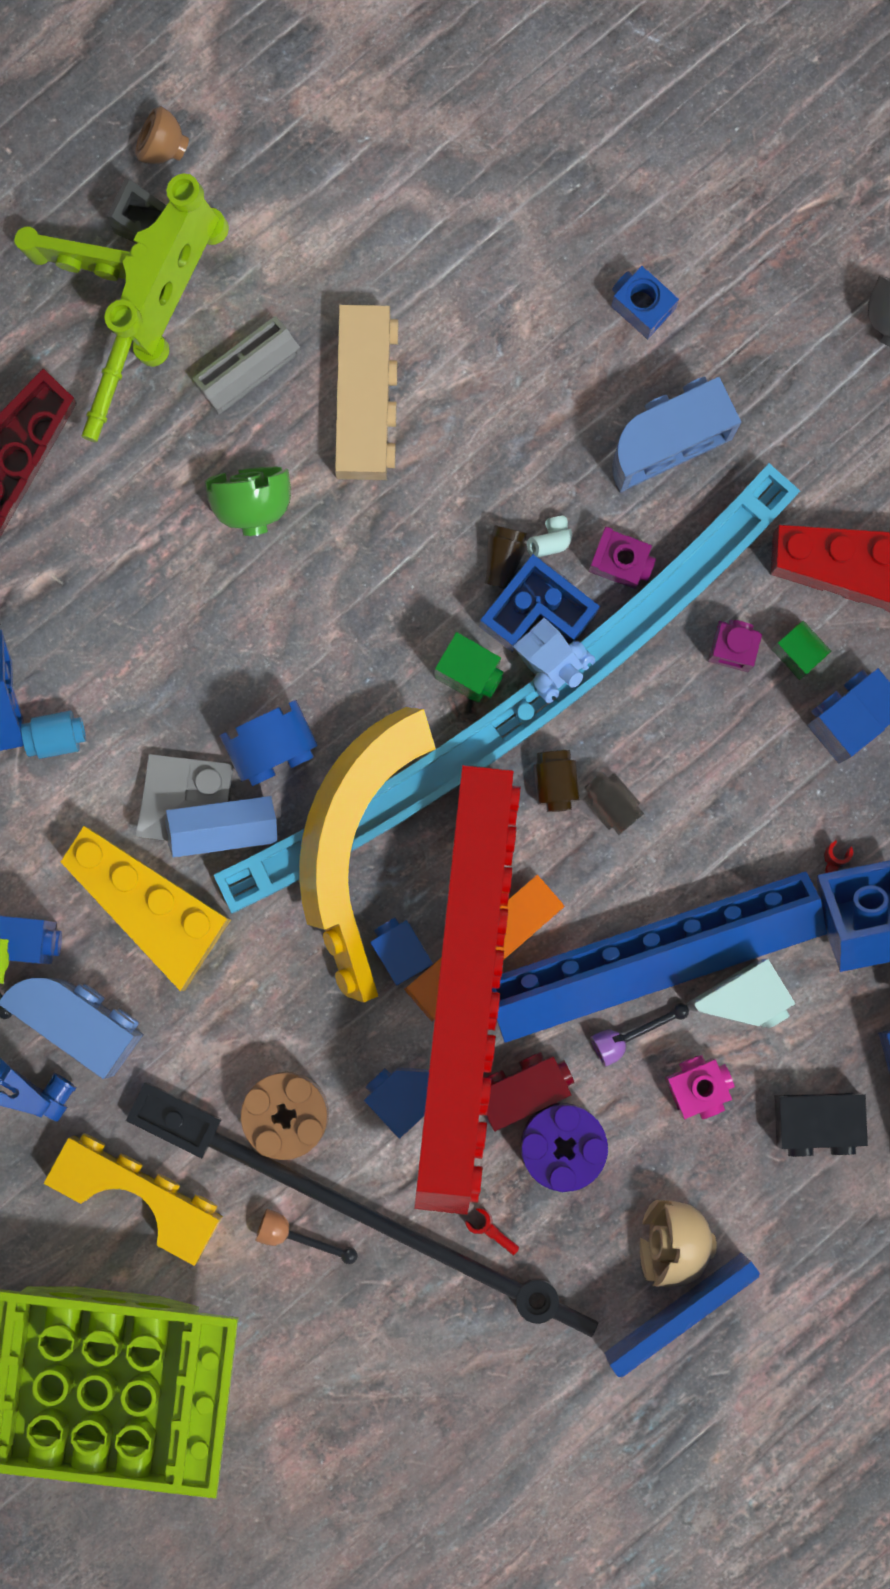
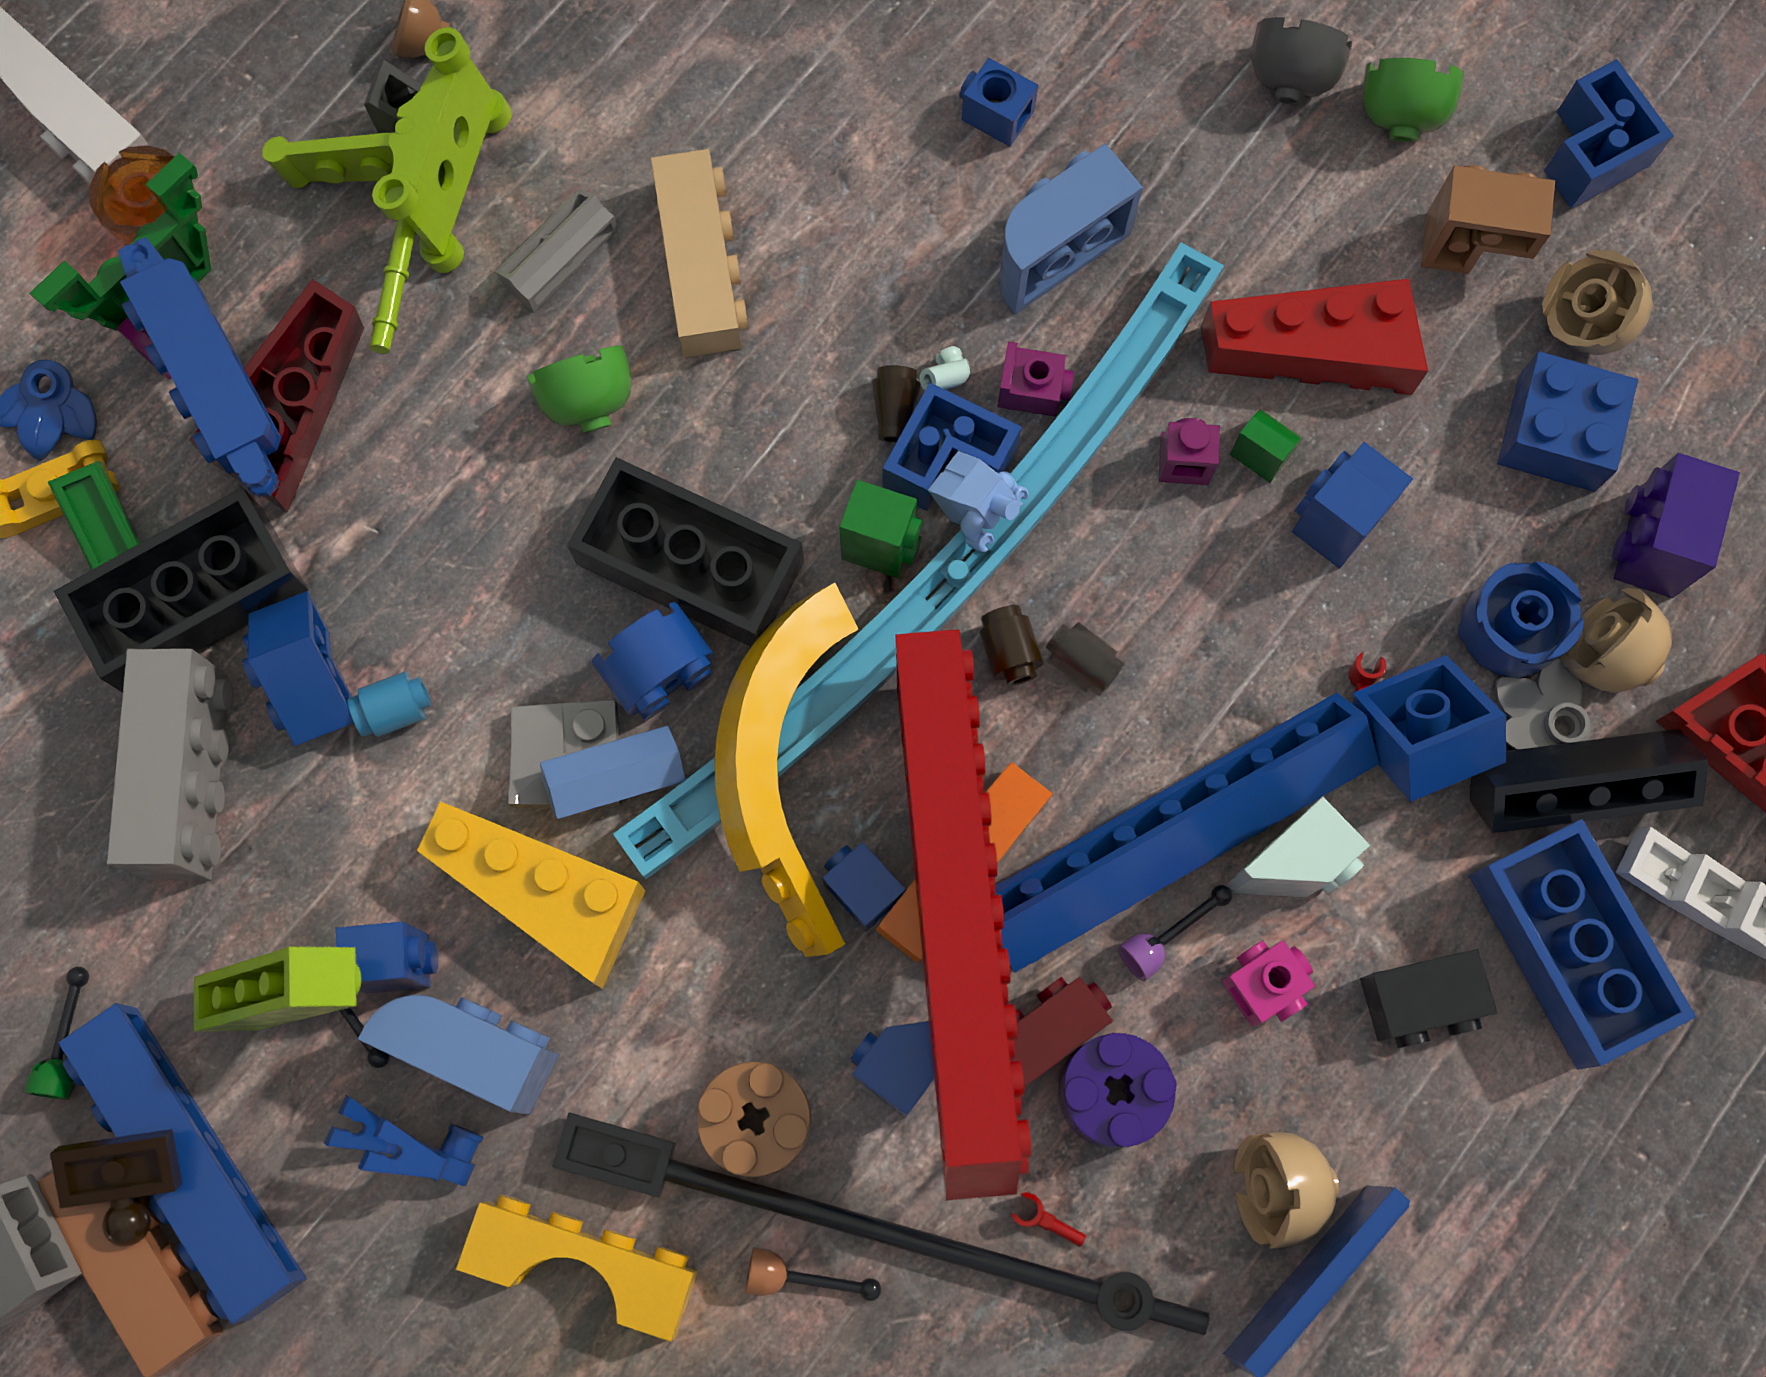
camera: 10 degrees left, 10 degrees down
none -> black brick [567,457,804,647]

